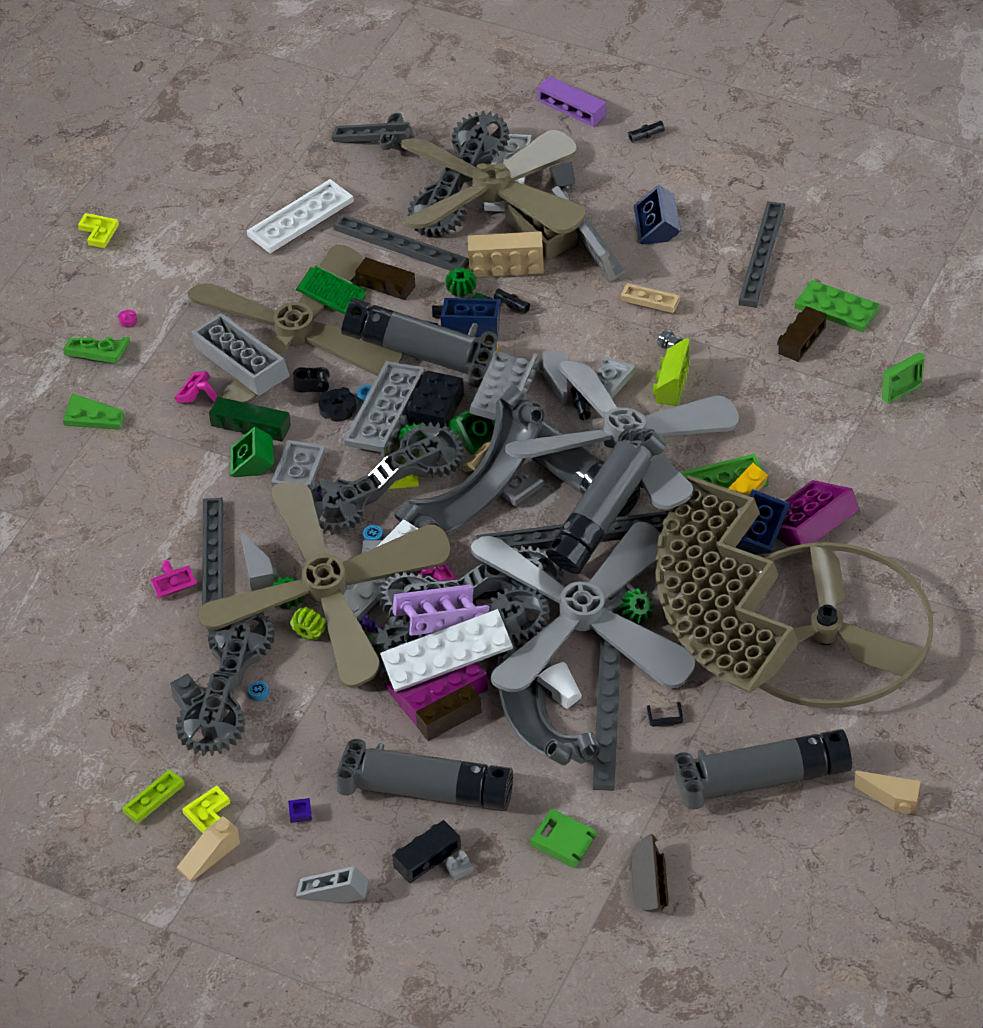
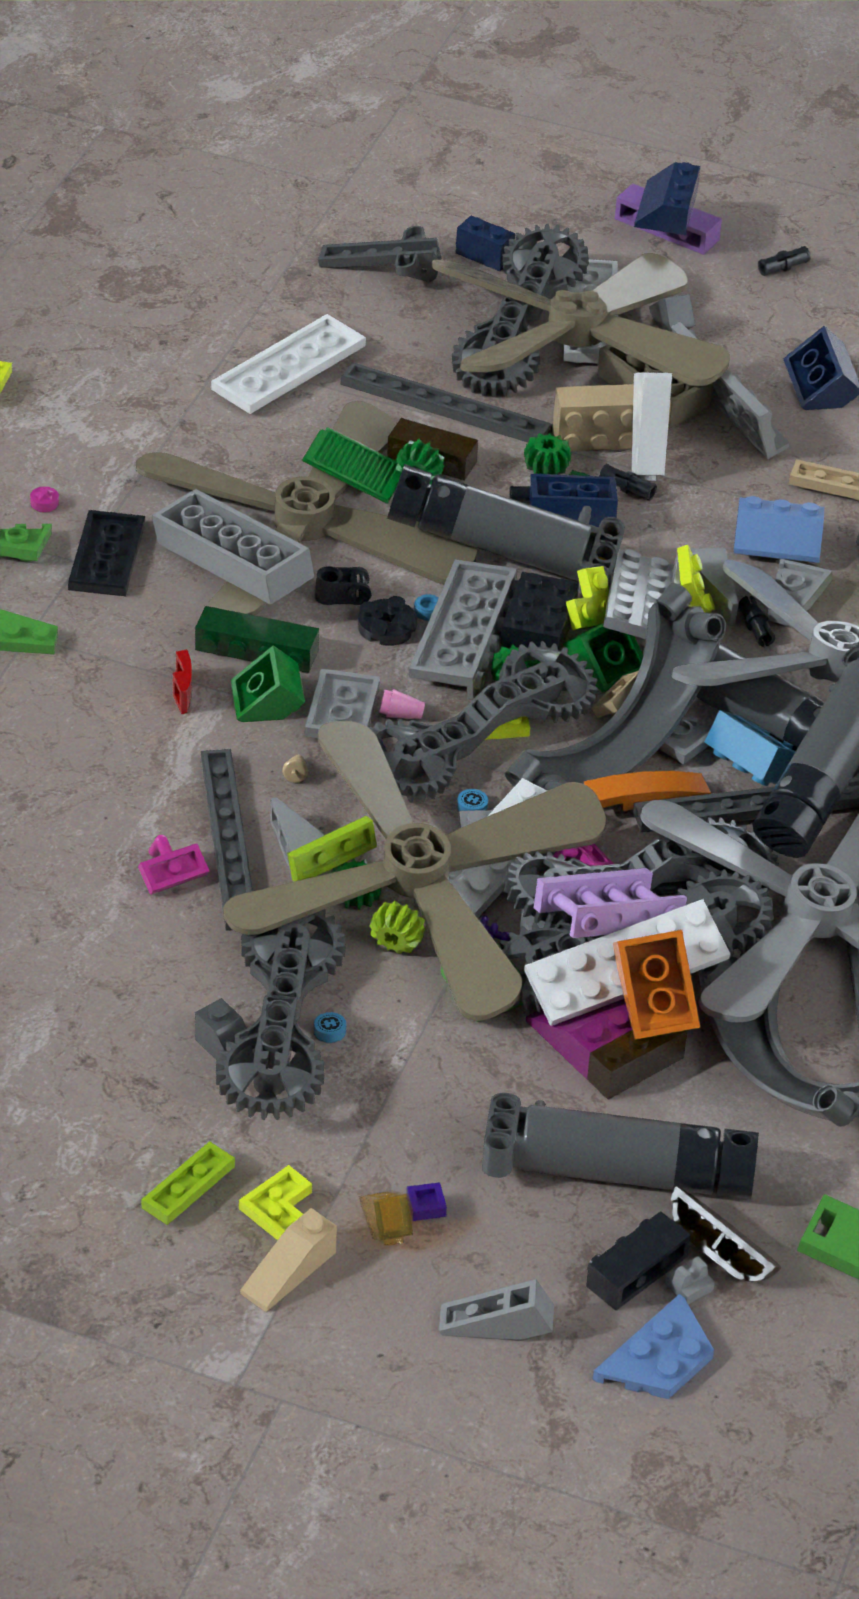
camera: 10 degrees left, 5 degrees down
dark pink plate [175,371,218,403] -> none
white slope [537,662,582,709] -> none
none -> black tile [68,510,145,597]
none -> red slope [173,649,192,714]
none -> tan hair [282,754,308,783]
none -> lime plate [287,816,377,882]
none -> clear yellow slope [359,1190,413,1246]
none -> bright pink cone [379,689,425,720]
none -> green gear [396,439,445,485]
none -> dark blue brick [456,215,515,272]
none -> neon yellow plate [566,566,609,630]
none -> orange slope [584,771,711,812]
none -> medium blue wing [593,1294,714,1399]
none -> orange slope [613,930,700,1039]
none -> white slope [632,372,672,481]
none -> dark blue slope [634,162,700,235]
none -> dark brown brick [670,1186,781,1282]
none -> neon yellow plate [677,544,715,613]
none -> dark azure wedge [705,710,796,786]
none -> medium blue slope [733,496,825,563]

